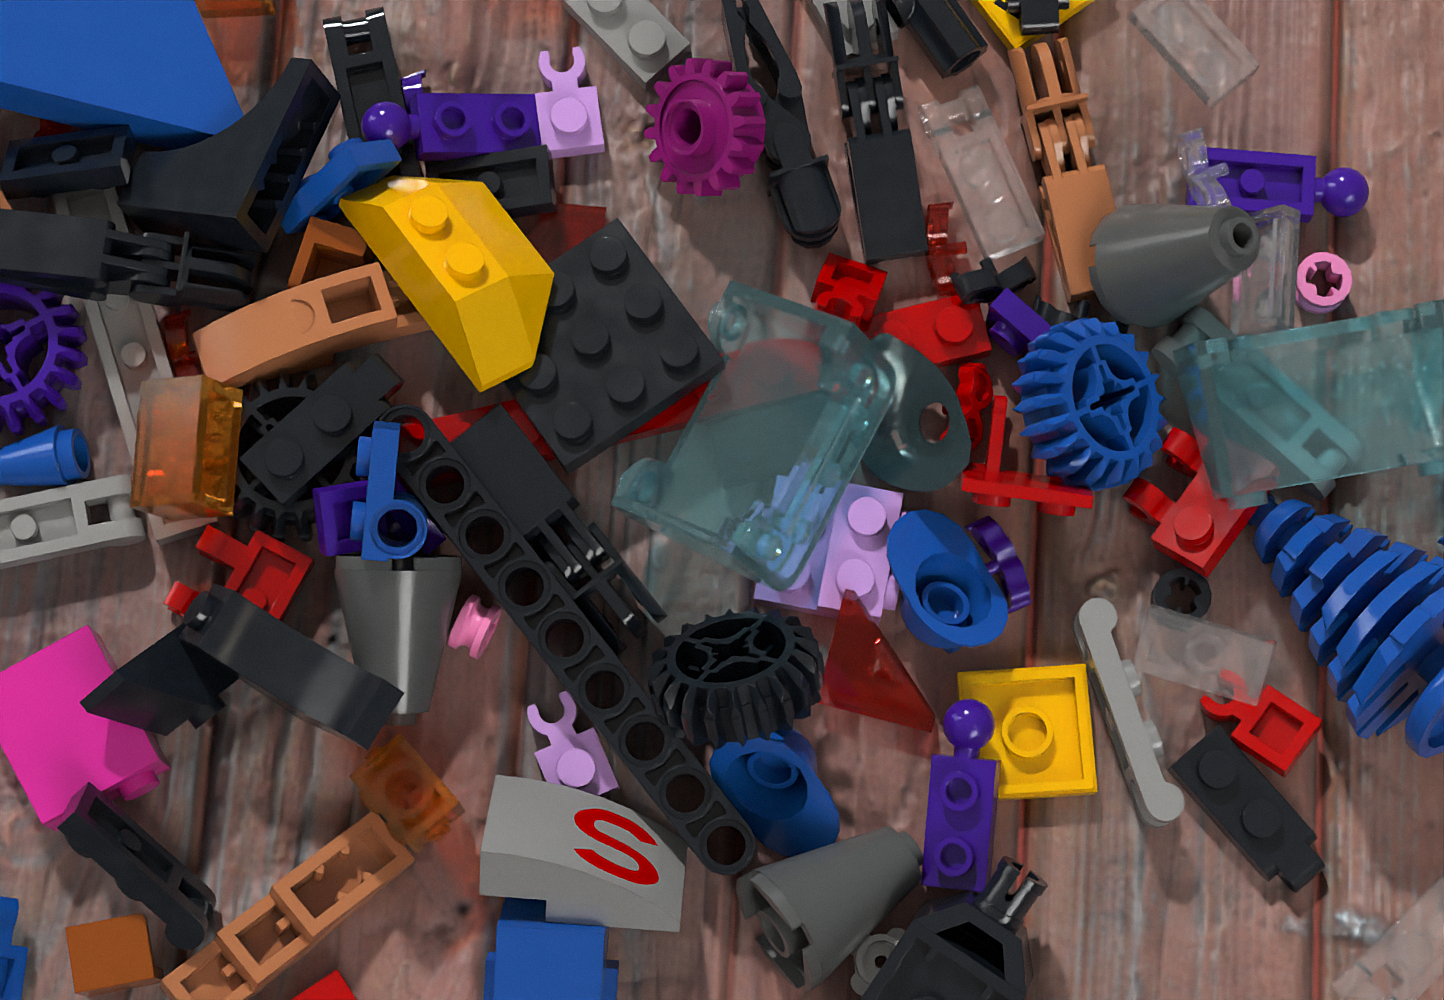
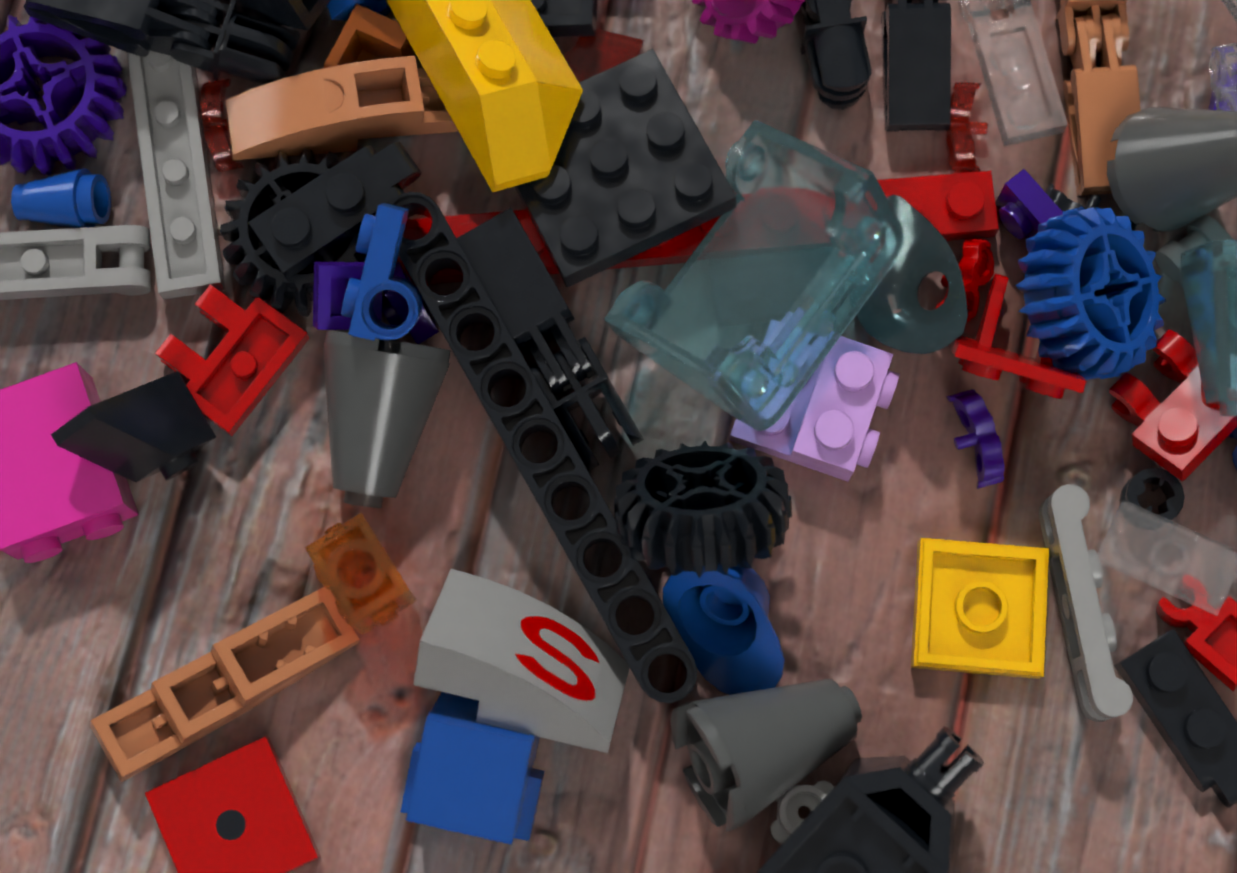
camera: 10 degrees right, 0 degrees up
black plate [57,782,216,950] -> none
dark orange panel [65,913,164,997] -> none
clear orange brick [130,375,243,521] -> none
black arch [178,583,404,750] -> none
bright pink bush [448,594,503,660] -> none
lavender plate [527,691,620,797] -> none
red plate [810,252,888,339] -> none
clear red tile [818,588,936,733] -> none
blue piece [886,509,1008,654] -> none
dark purple plate [921,699,1001,892] -> none
black piece [949,256,1037,305] -> none

